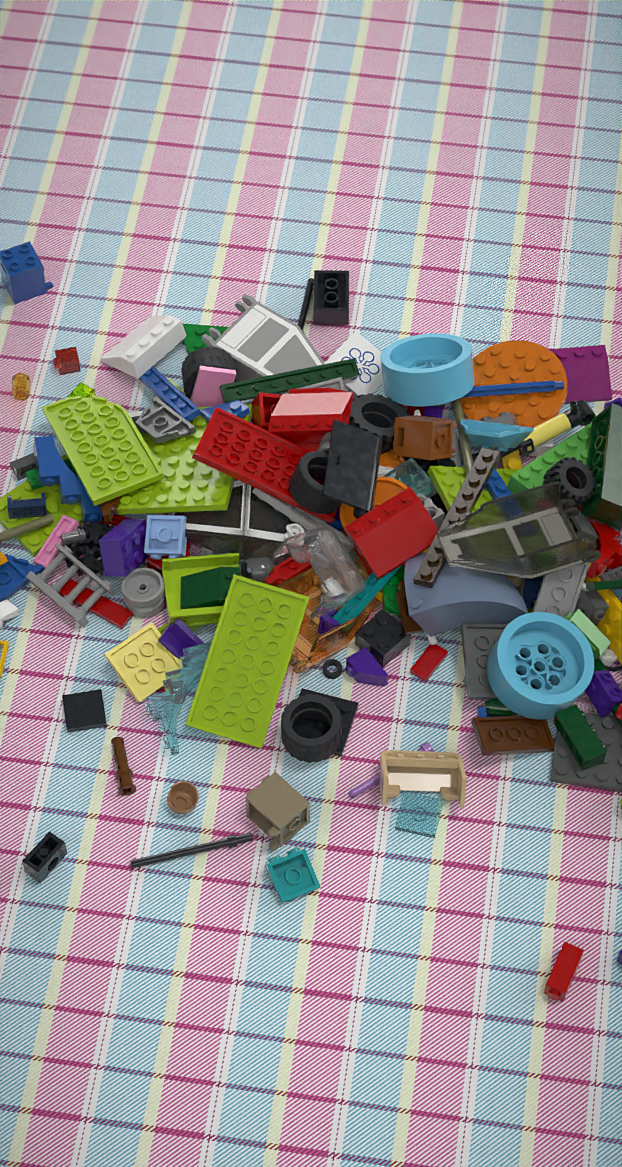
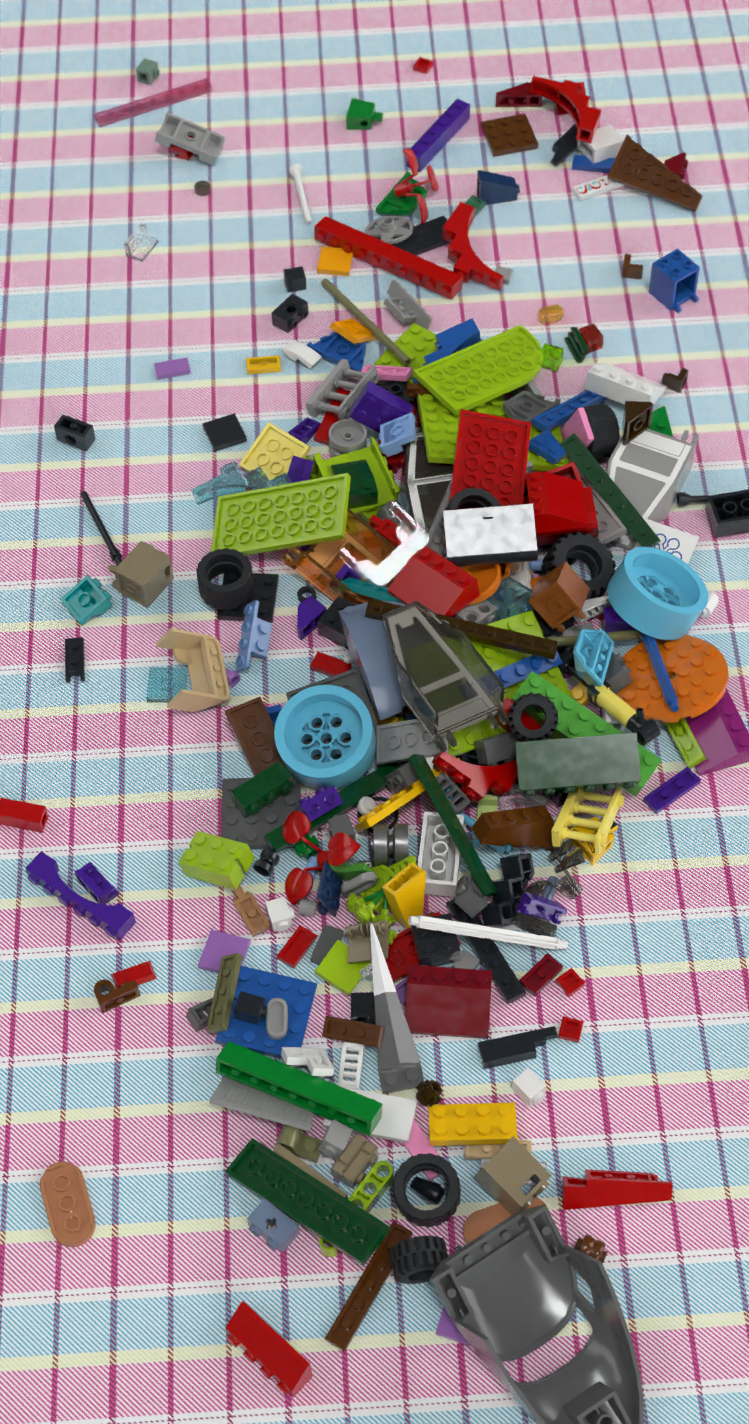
camera: 80 degrees right, 0 degrees up
dark blue hinge [7,493,47,519] -> none
dark grey pin [61,528,86,546] -> none
reddish brown pin [111,737,136,796] -> none
medium nougat hair [167,781,199,815] -> none
white plate [284,524,305,543] -> none
bright green window [563,609,611,660] -> none
none -> black hinge [65,637,85,683]
none -> medium blue bracket [235,600,272,673]
none -> dark purple slope [288,417,321,444]
none -> dark green tile [564,327,590,363]
none -> dark brown slope [622,401,653,446]
none -> dark brown panel [662,368,689,393]
none -> lime tile [665,718,707,769]

